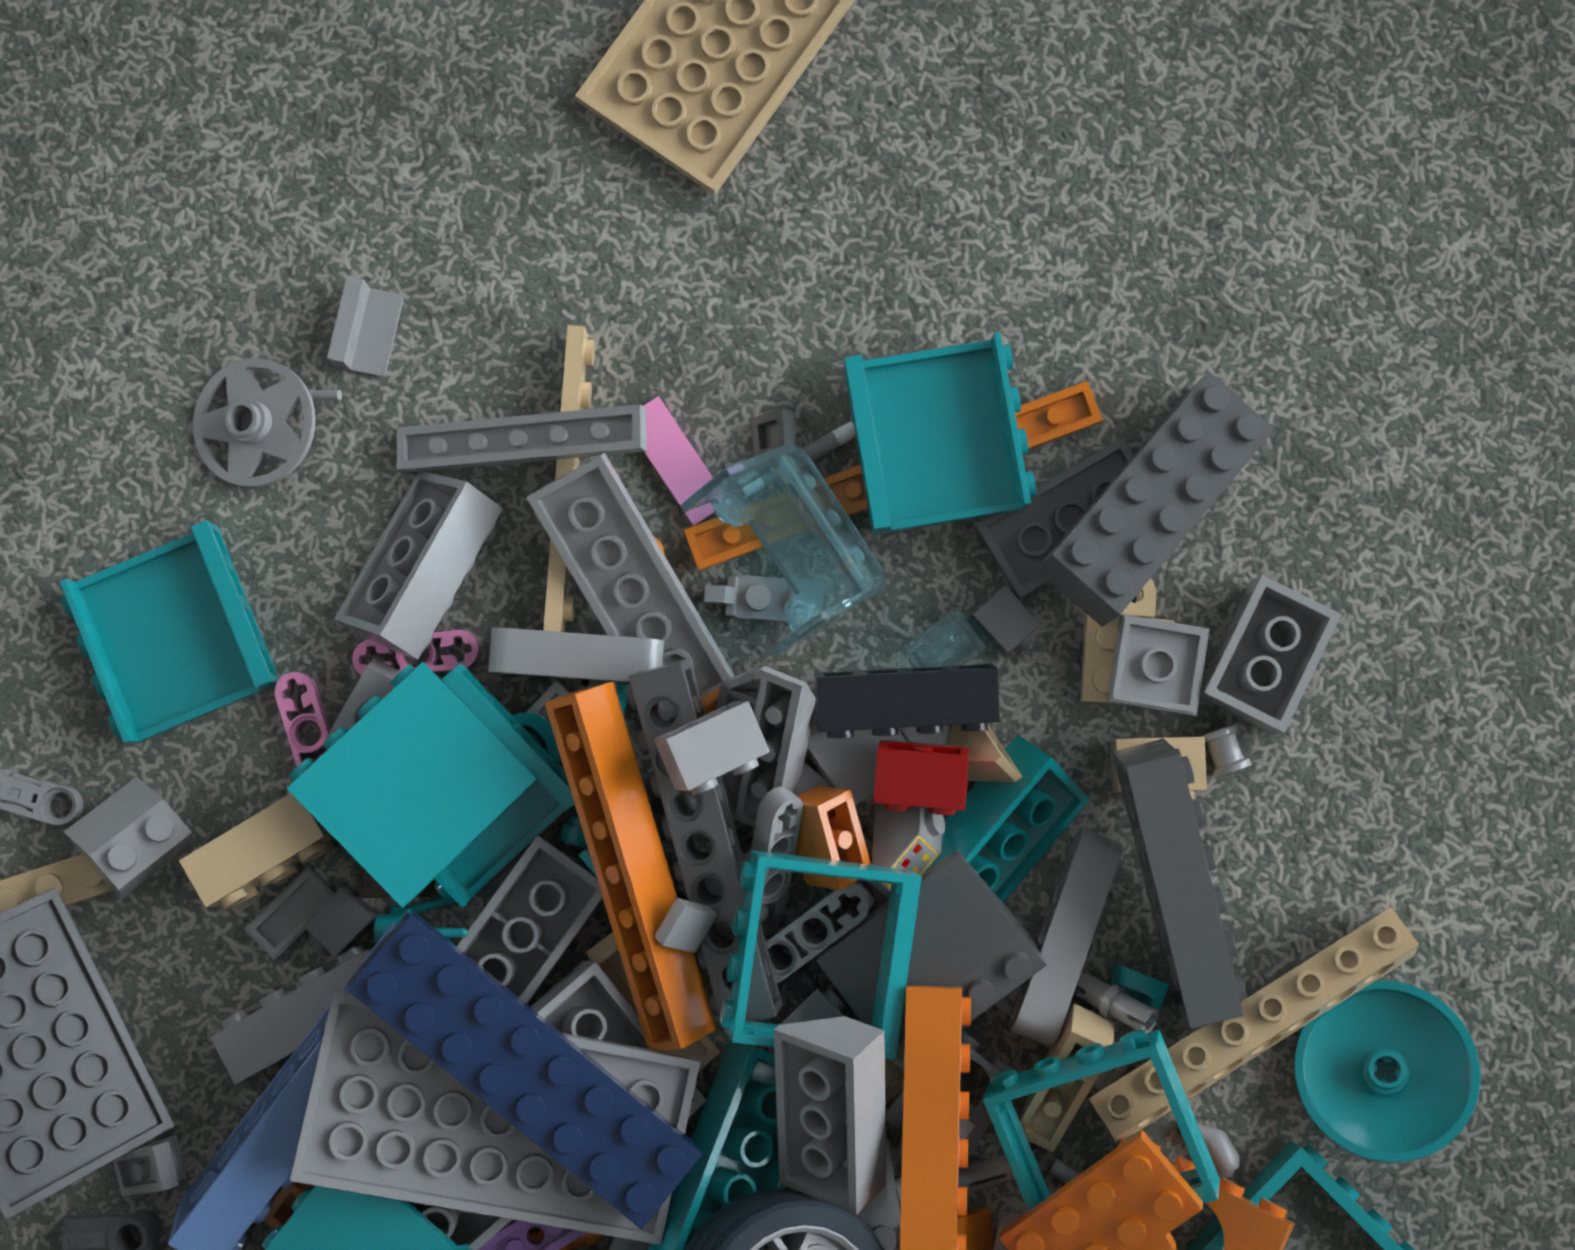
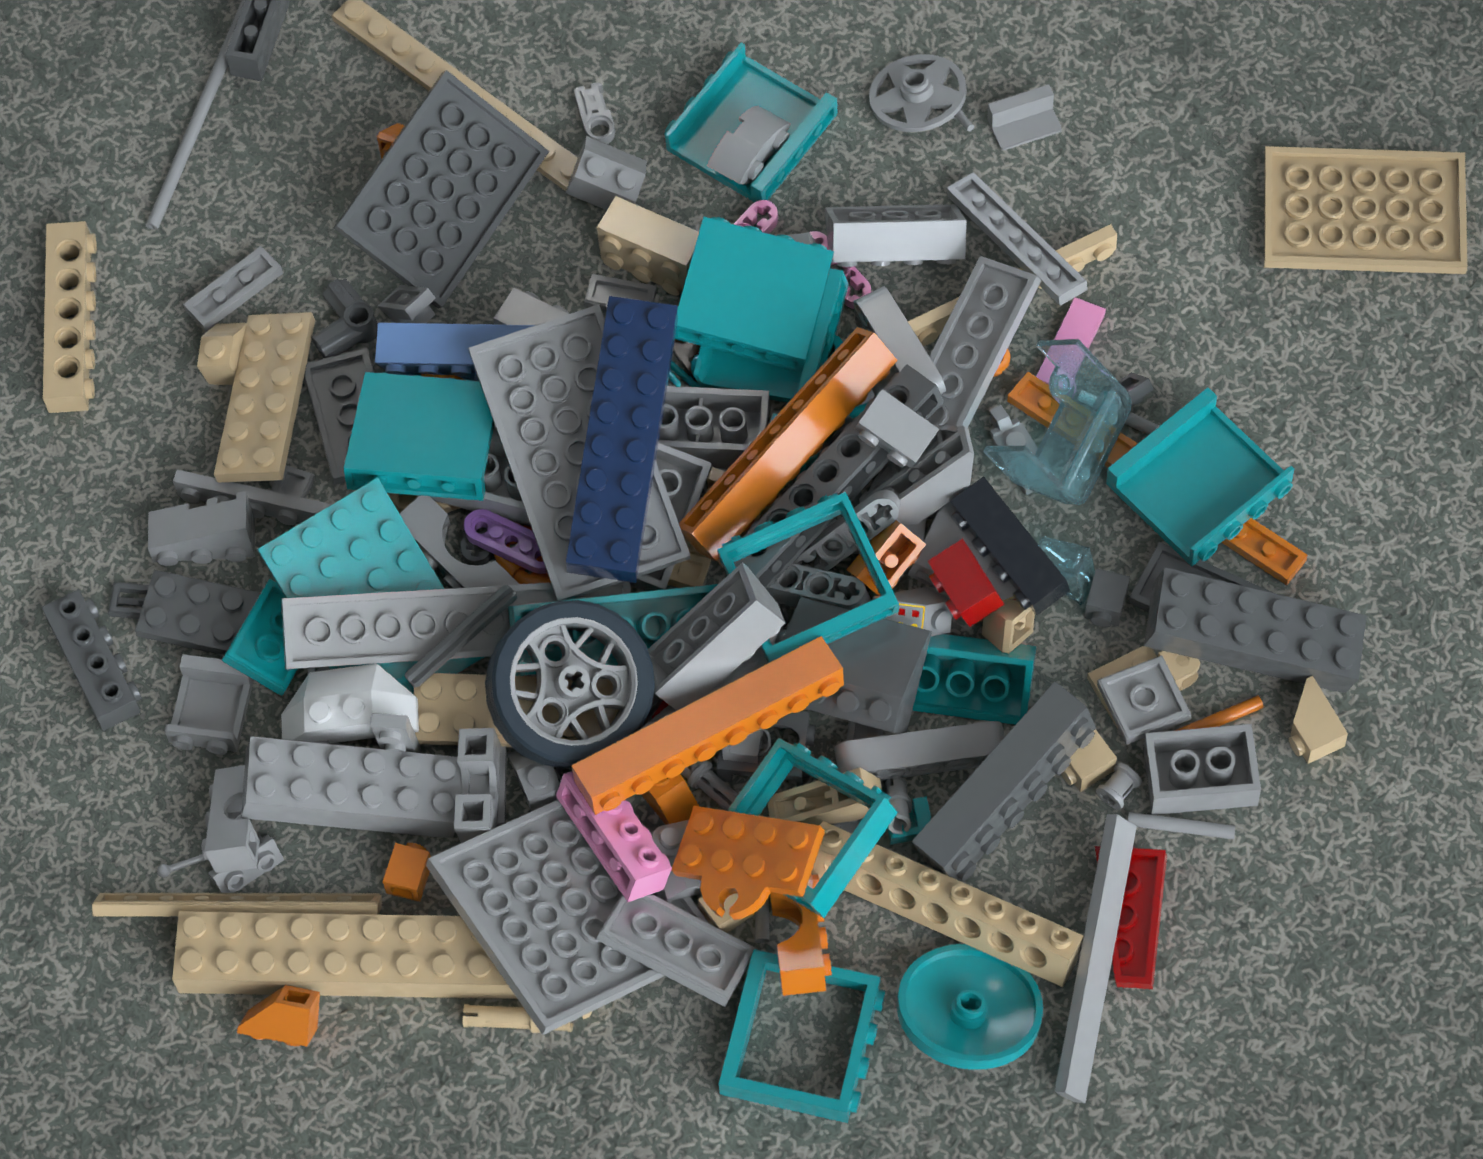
camera: 65 degrees right, 20 degrees down
light grey tile [654,898,717,953] -> none
light grey arm [1181,1123,1240,1178] -> none
none -> light grey brick [707,106,791,184]
none -> light grey tile [1055,814,1137,1103]
none -> red wing [1095,846,1167,989]
none -> light grey bar [1128,812,1236,840]
none -> orange bar [1174,695,1264,731]
none -> tan slope [1289,676,1348,764]

